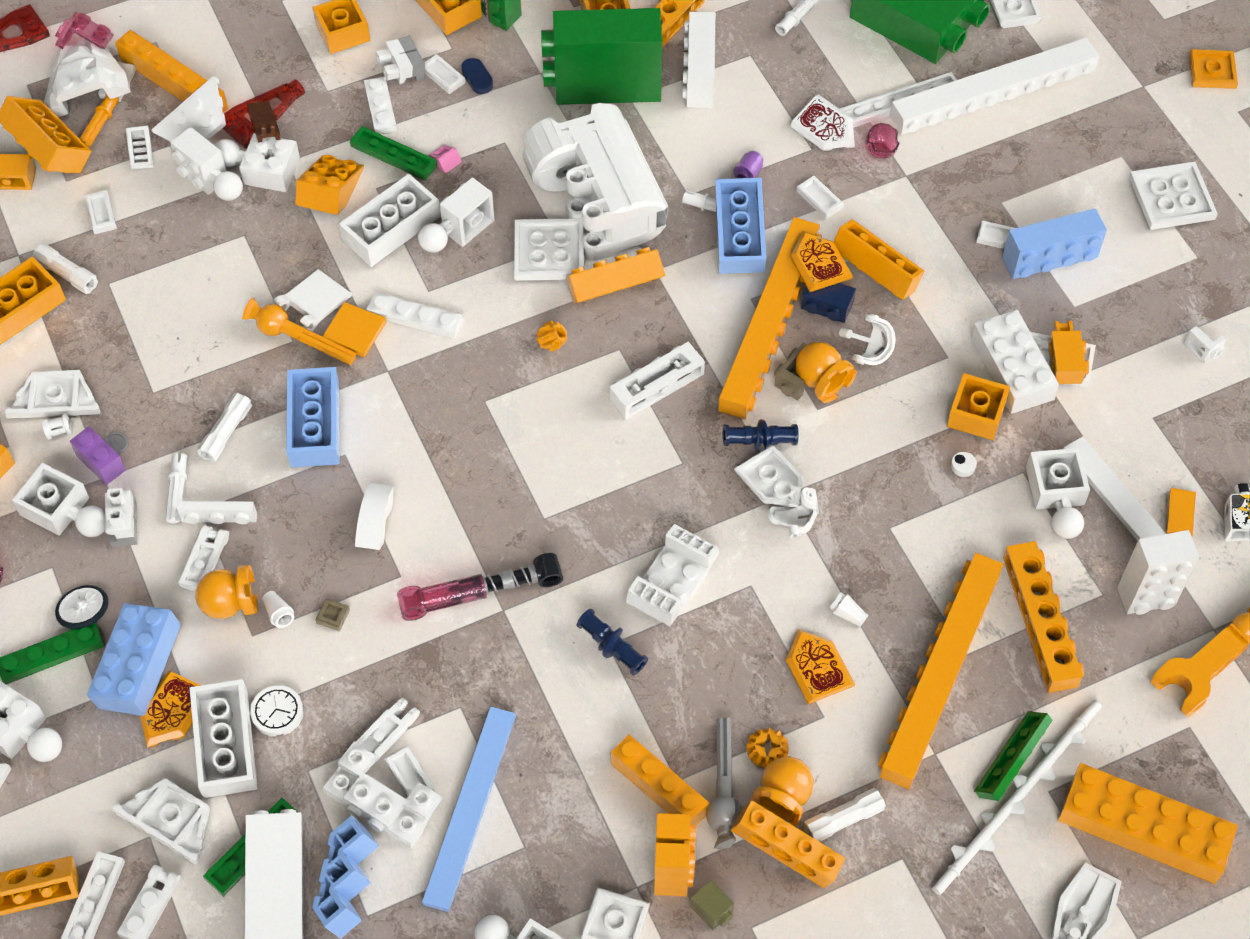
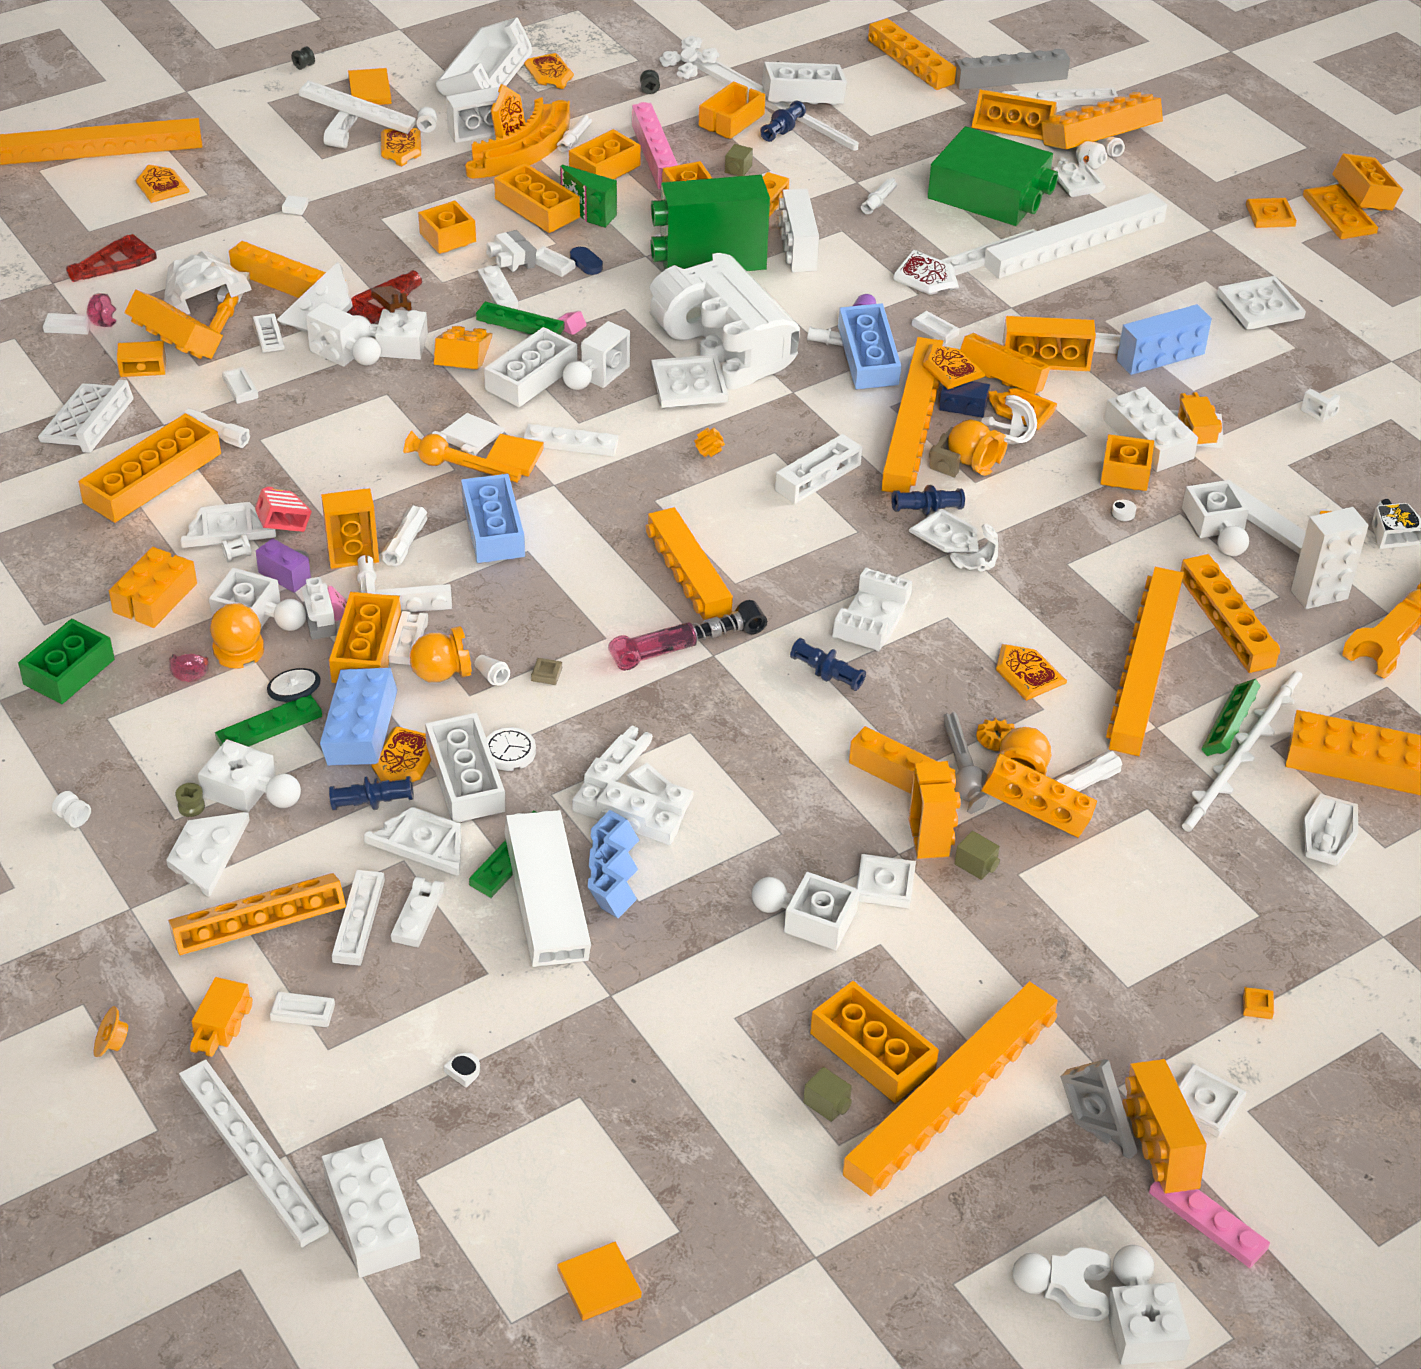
camera: 10 degrees left, 15 degrees down
clear pink bracket [55,12,114,49] -> none
white brick [355,483,394,550] -> none
light blue tile [422,707,516,912] -> none
light orange brick [566,247,665,304] -> none
white cone [829,592,869,627] -> none
clear pink hair [865,123,900,159] -> none
none -> light orange tile [210,603,264,668]
none -> coral torso [255,486,312,532]
none -> light orange brick [321,488,379,569]
none -> bright pink slope [327,586,347,621]
none -> light orange brick [329,592,401,683]
none -> dark blue piece [329,776,414,810]
none -> light orange brick [646,507,733,620]
none -> light orange tile [989,388,1057,430]
none -> light orange brick [1002,316,1096,371]

